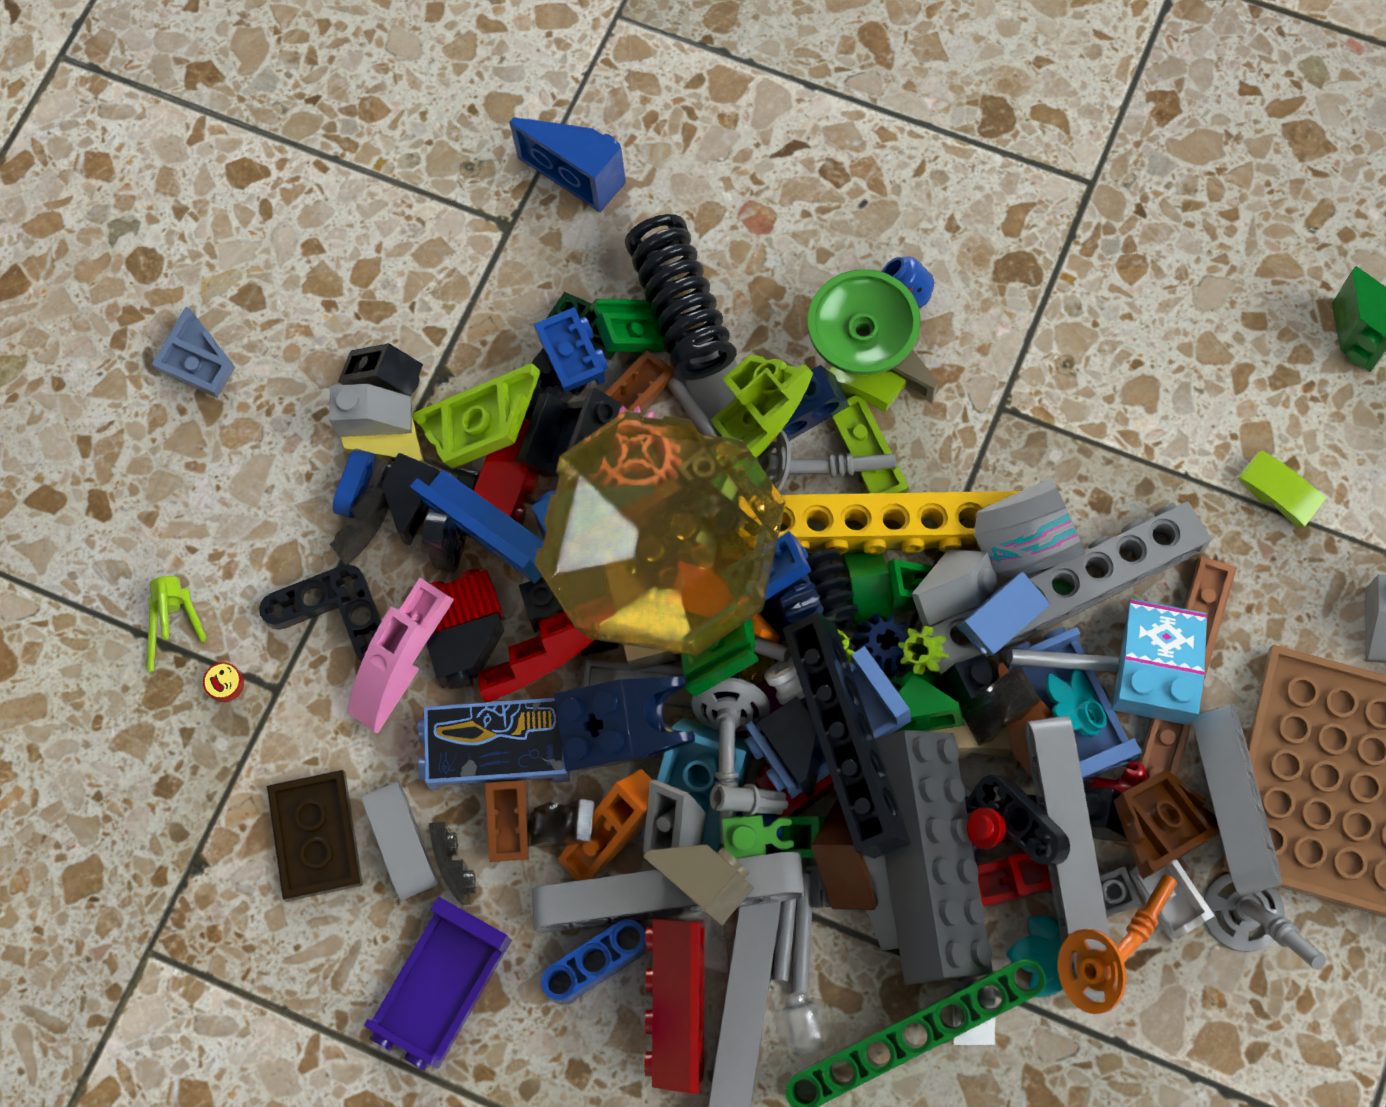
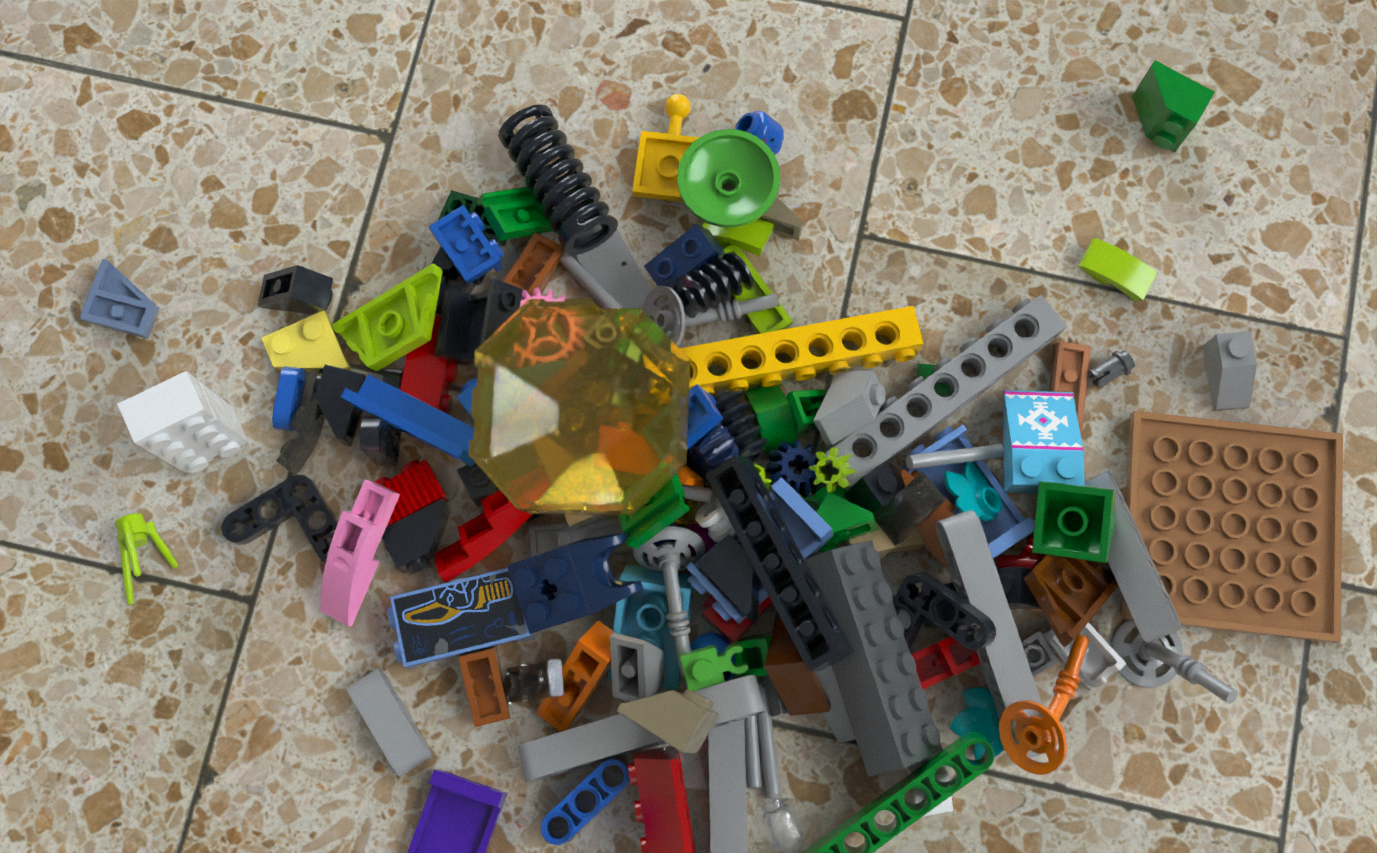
camera: 15 degrees left, 5 degrees up
tile [203,662,244,702] -> none
dark brown tile [267,770,363,902] -> none
light grey slope [329,384,412,437] -> none
clear smoke slope [429,822,476,906] -> none
blue slope [509,117,626,213] -> none
lime slope [710,354,813,467] -> none
light grey axle [710,784,788,816] -> none
medium blue hinge [956,571,1051,656] -> none
red plate [967,808,1006,849] -> none
light grey slope [974,478,1086,577] -> none
none -> white piece [117,371,249,473]
none -> yellow plate [632,94,700,202]
none -> black piece [675,252,753,318]
none -> green slope [1032,481,1116,563]
none -> dark grey pin [1088,350,1135,389]

